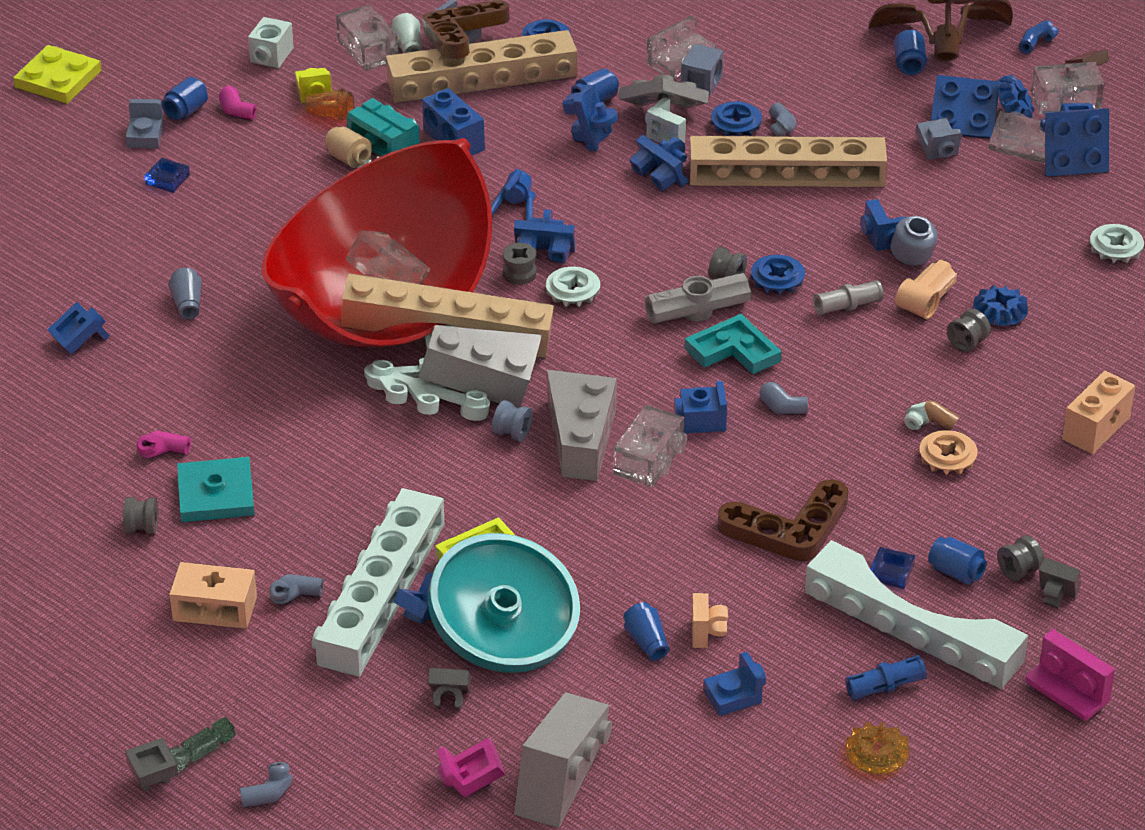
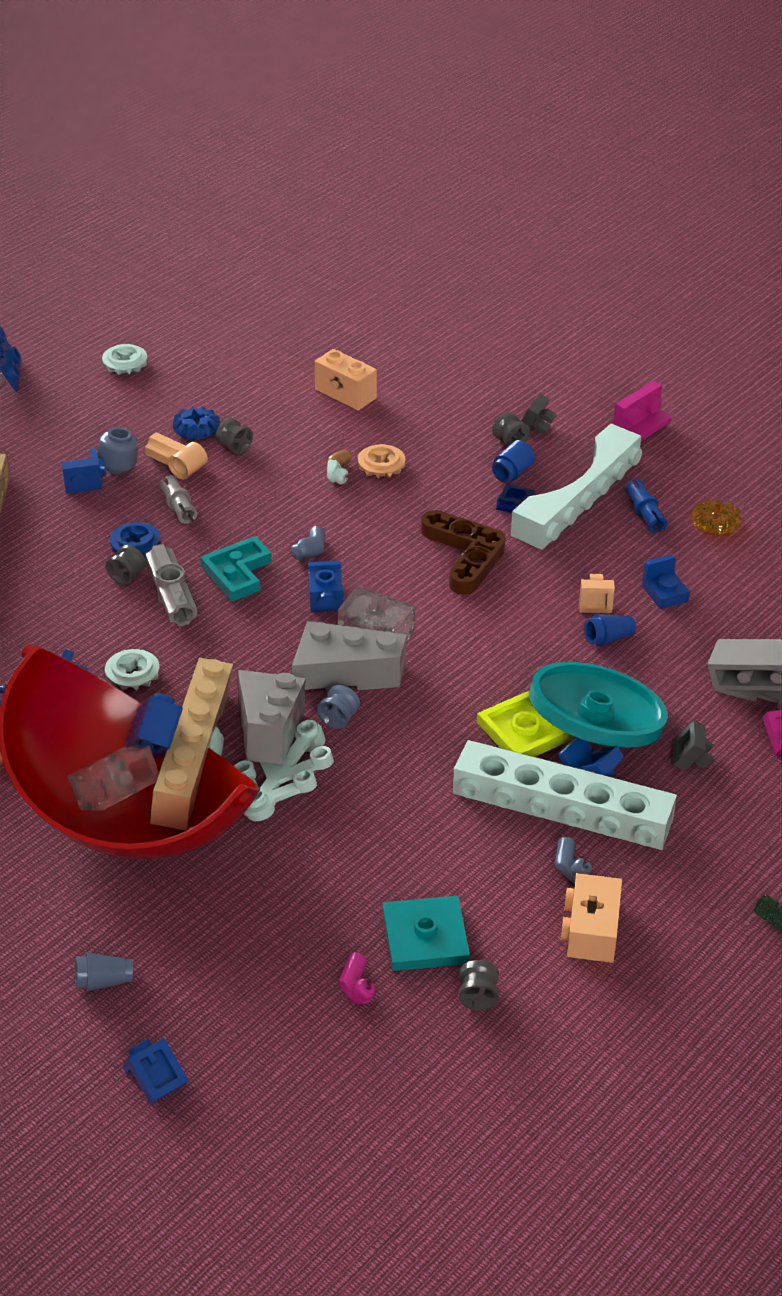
camera: 90 degrees left, 0 degrees up
none -> blue brick [125,693,183,758]

